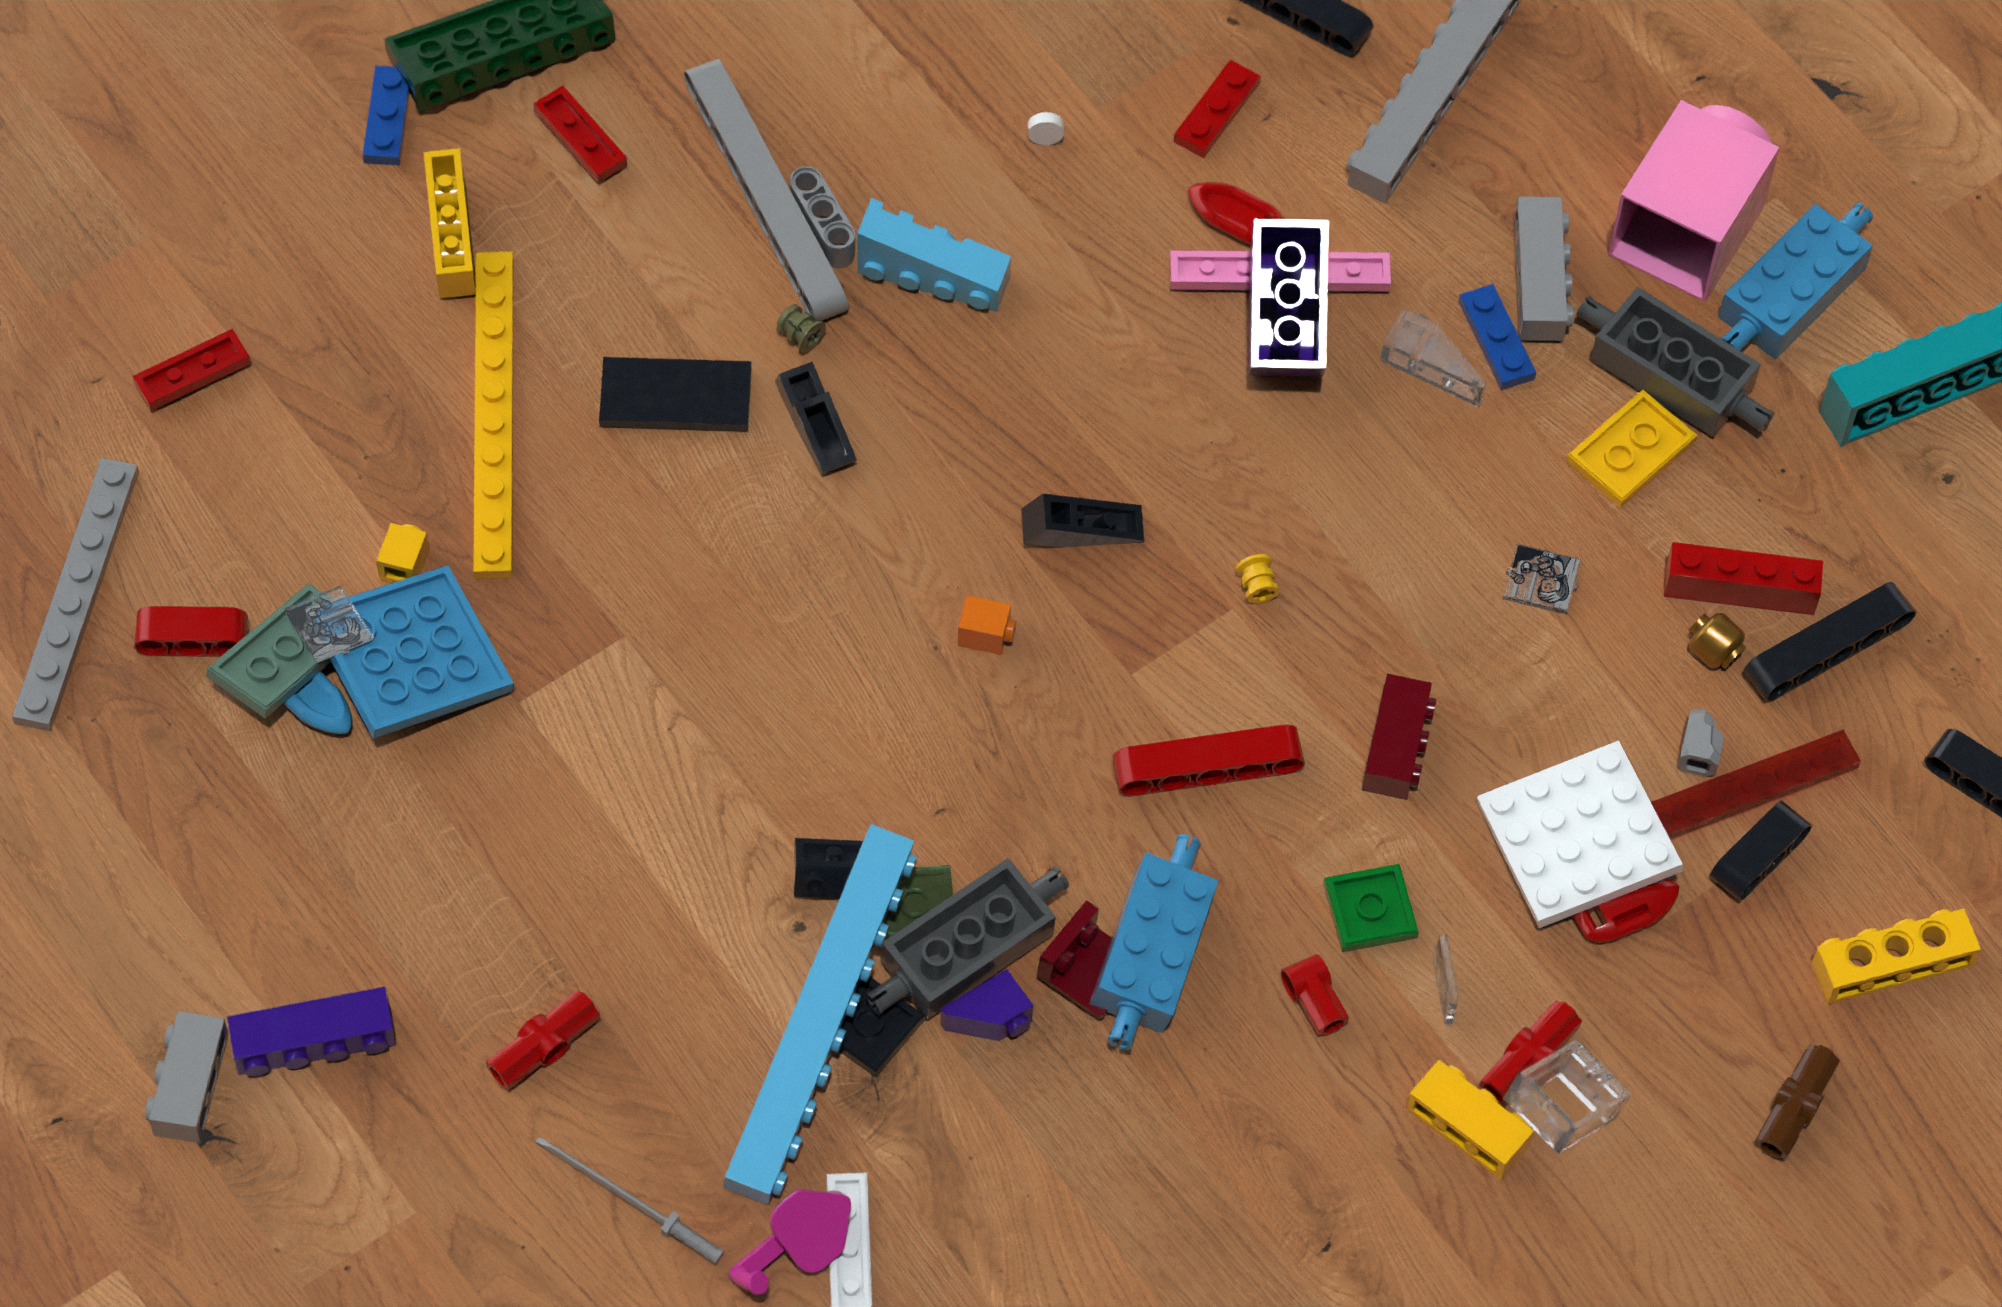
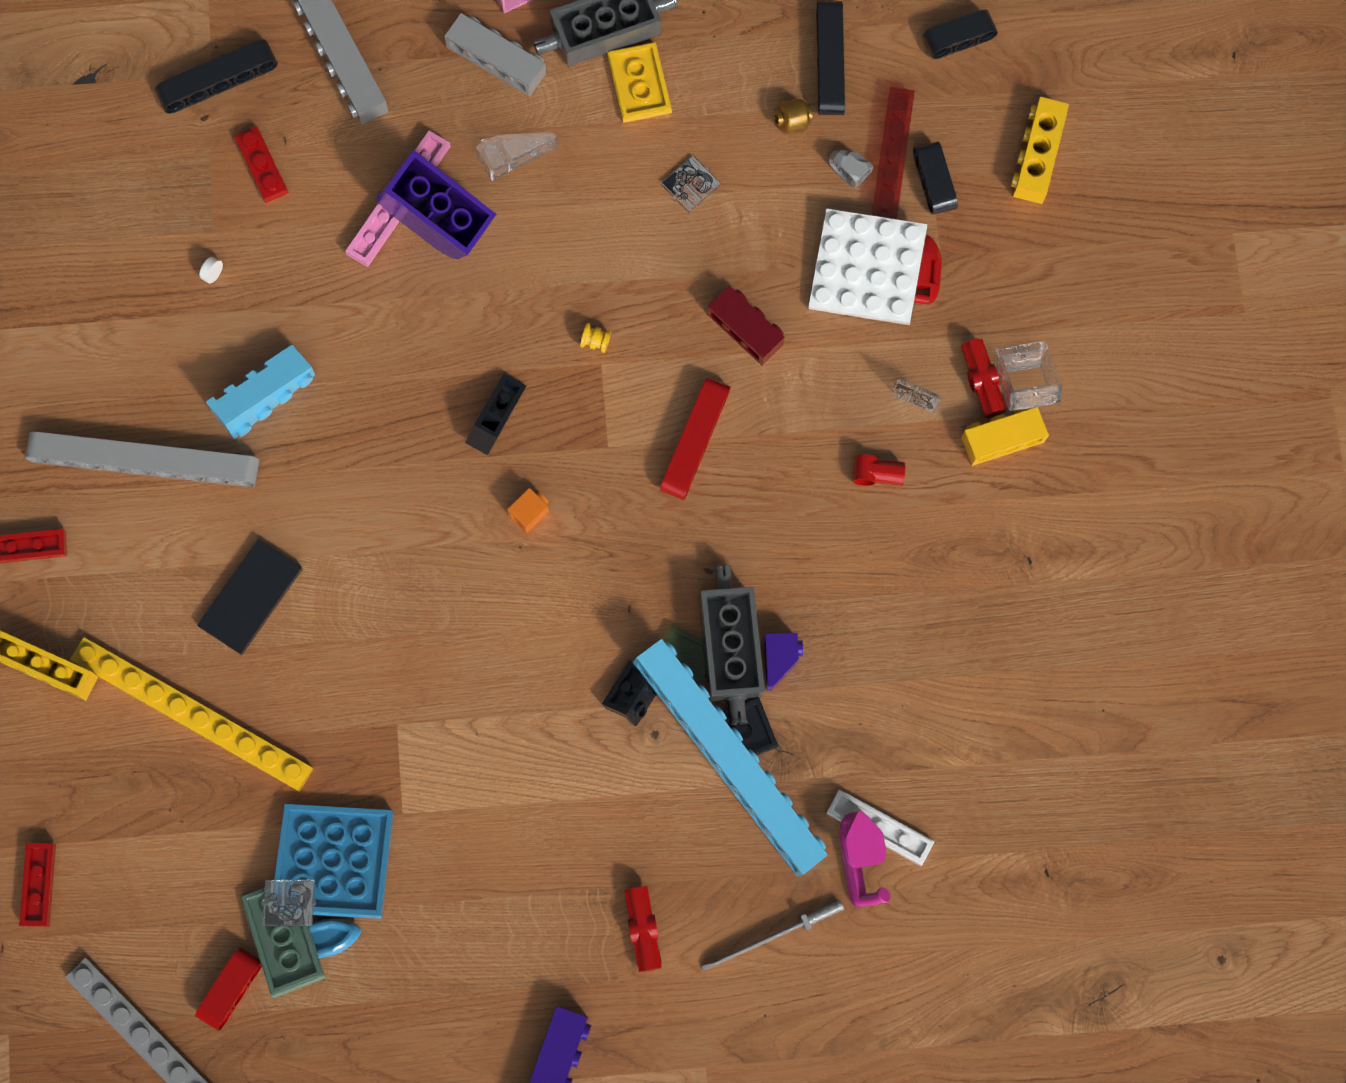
camera: 60 degrees left, 15 degrees up
yellow brick [376,523,430,583] -> none
black slope [775,361,857,474] -> none
olive bush [776,304,826,353] -> none
light grey beam [790,166,855,268] -> none
dark red bracket [1037,900,1112,1019] -> none
dark azure brick [1089,834,1219,1050] -> none
red piece [1188,182,1285,245] -> none
green tile [1323,864,1419,953] -> none
blue plate [1458,284,1536,390] -> none
red brick [1664,542,1823,615] -> none
reddish brown piece [1755,1044,1840,1160] -> none

